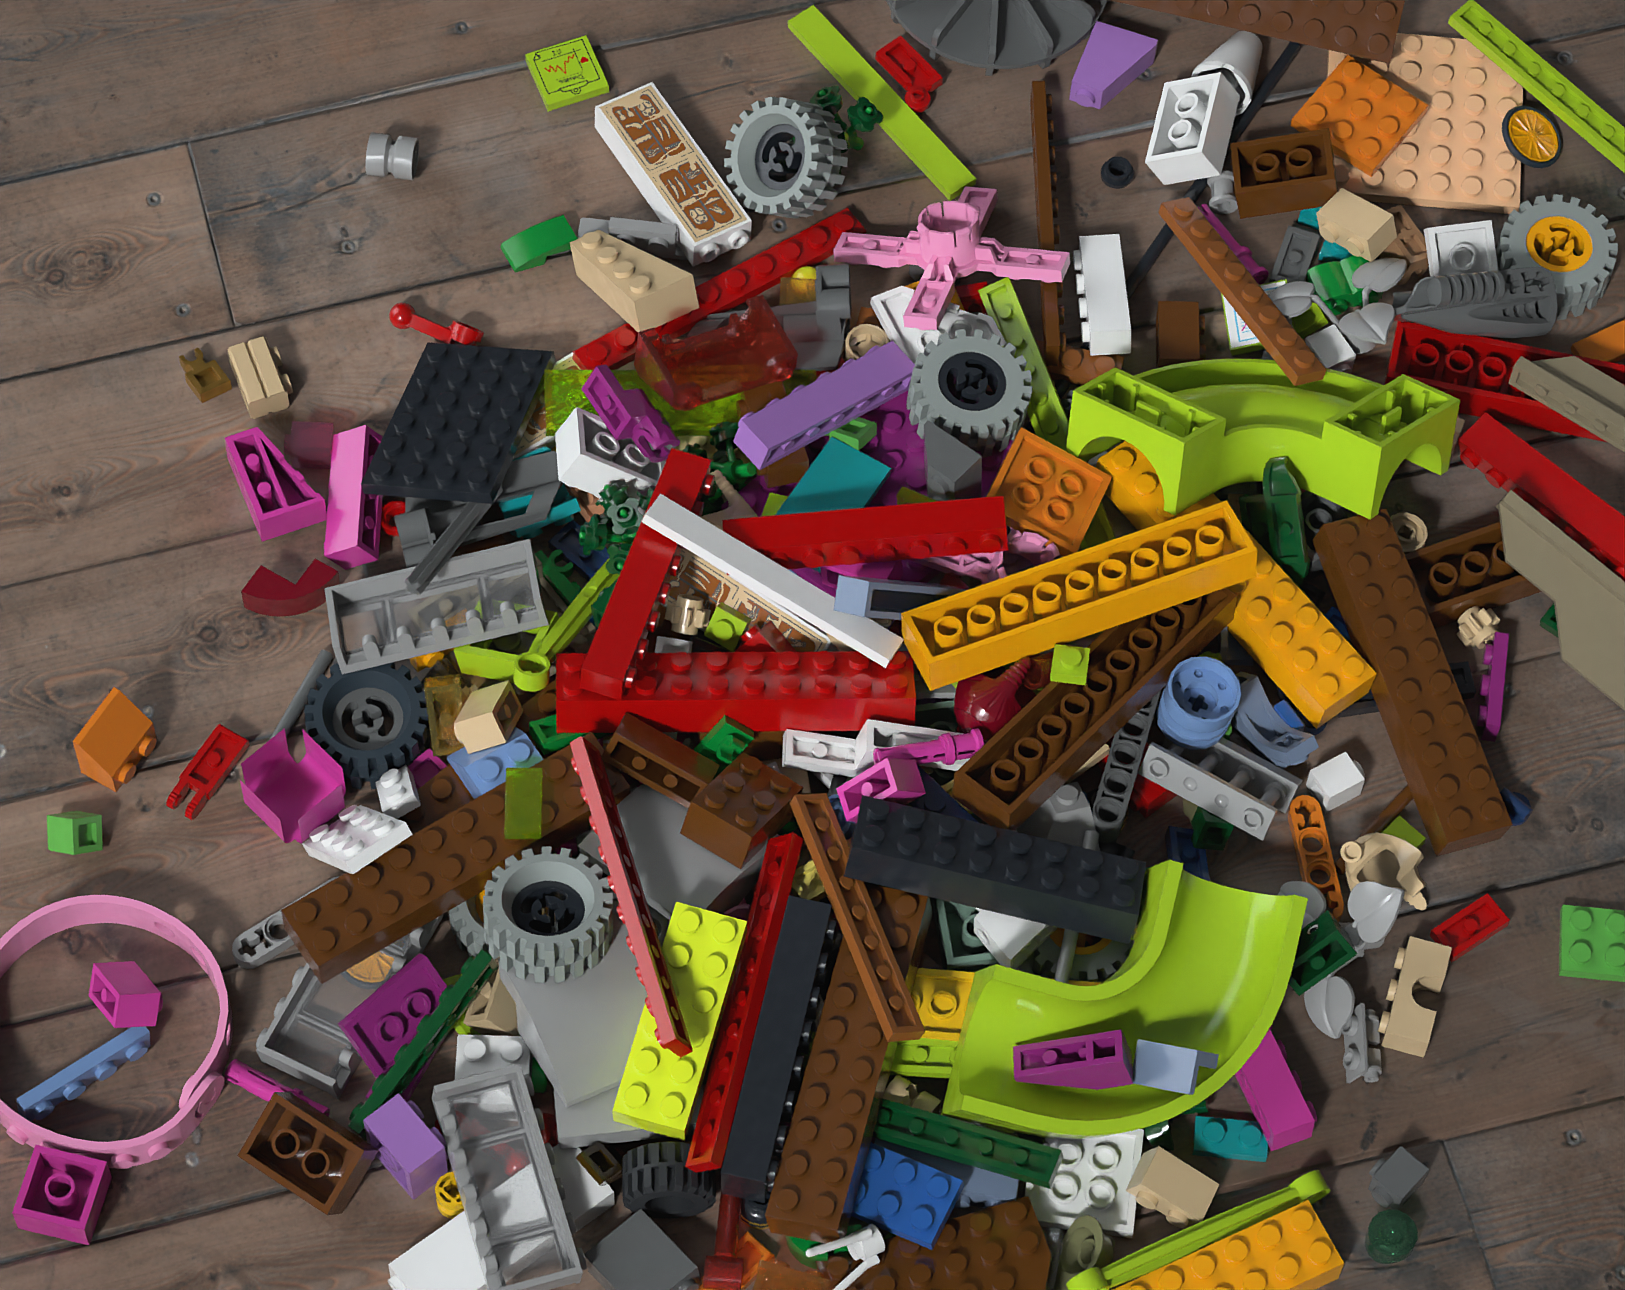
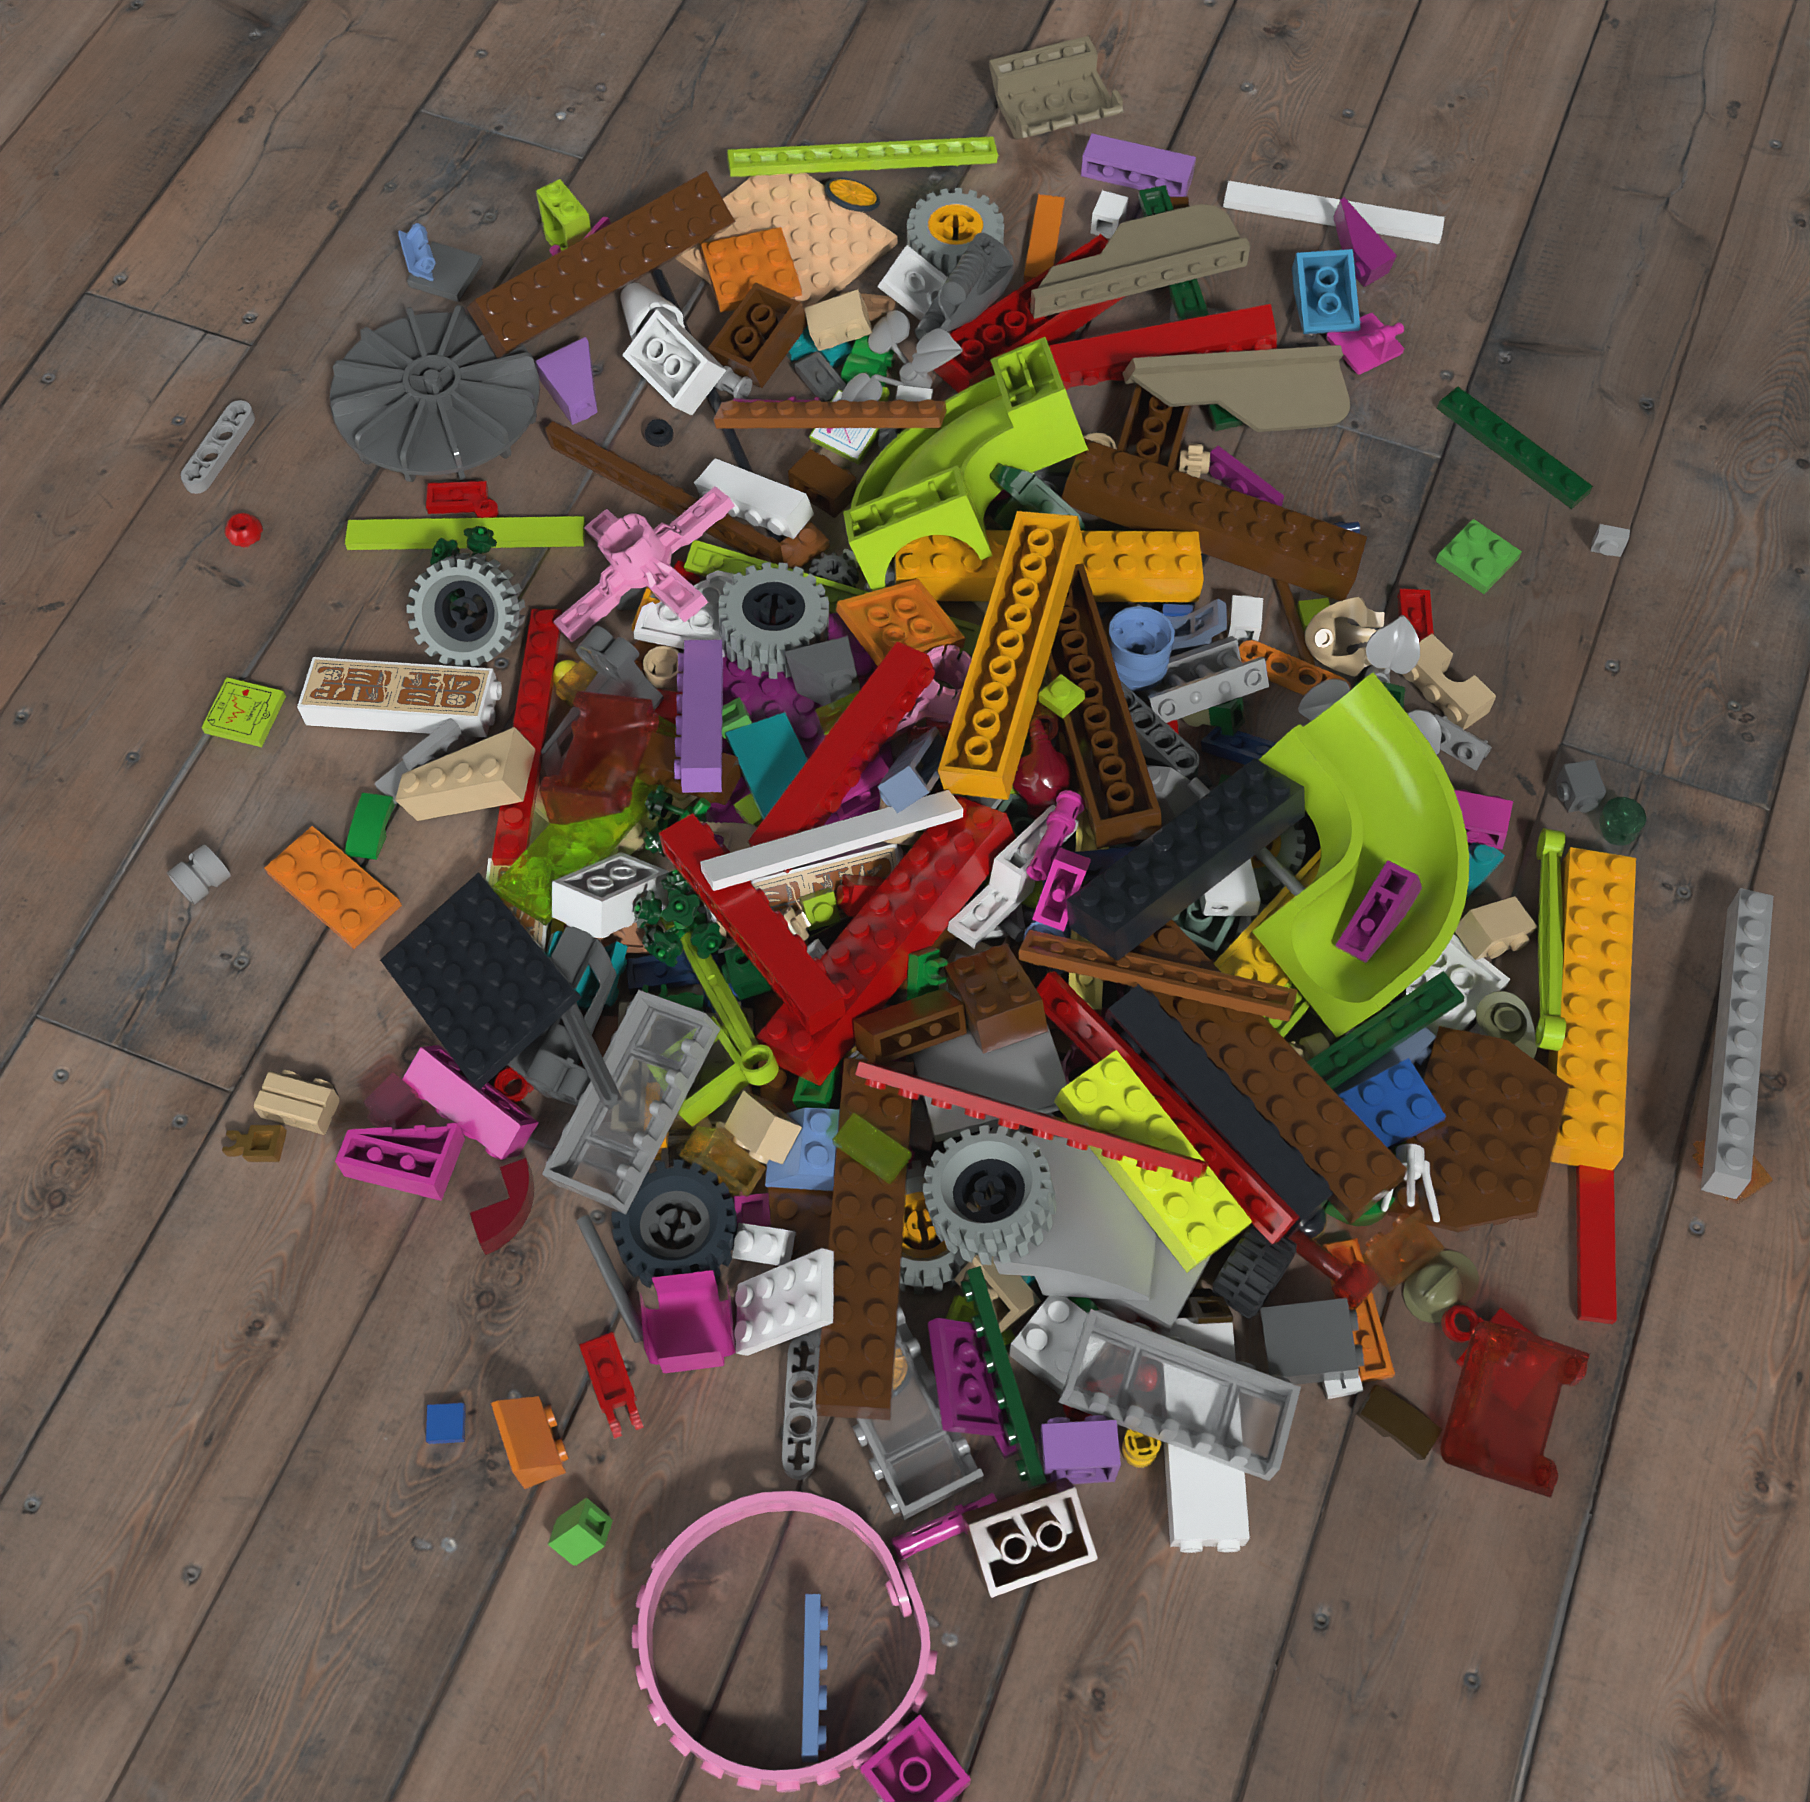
camera: 50 degrees left, 0 degrees up
dark pink brick [88,961,163,1028] -> none
red piece [389,302,485,346] -> none
magenta plate [581,365,680,463] -> none
sand blue panel [1133,1039,1219,1095] -> none
none -> orange plate [264,826,402,949]
none -> blue tile [426,1403,466,1444]

